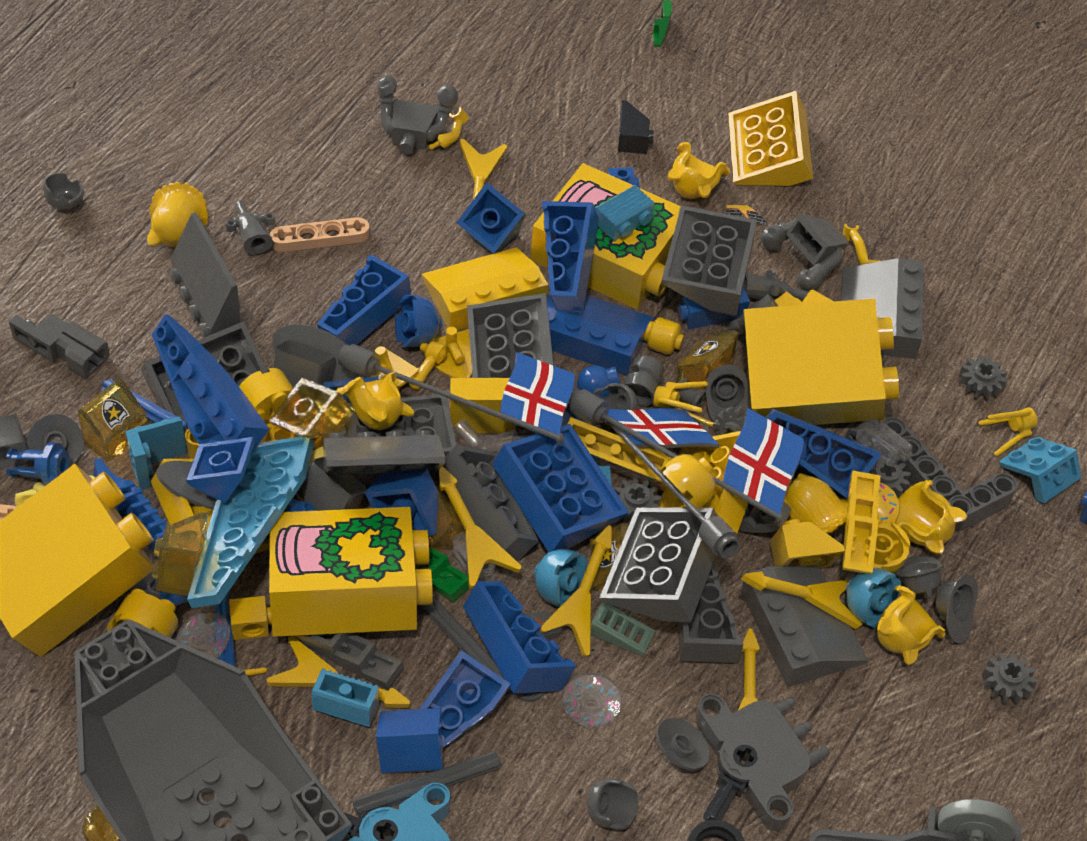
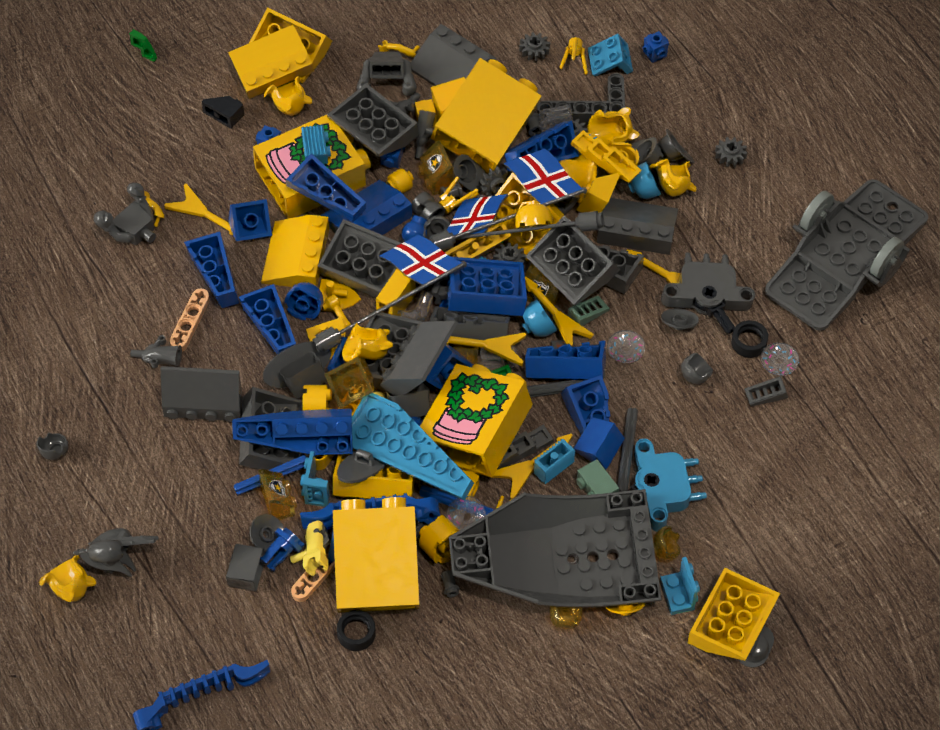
camera: 55 degrees left, 5 degrees up
dark grey plate [9,314,110,378] -> none
yellow hair [147,182,209,248] -> none
clear yellow slope [152,512,208,596] -> none
blue slope [186,437,255,503] -> none
sticker [726,205,766,225] -> none
yellow piece [741,571,862,629] -> none
none -> blue wedge [184,232,240,308]
none -> yellow slope [228,25,314,99]
none -> sand green piece [576,459,619,495]

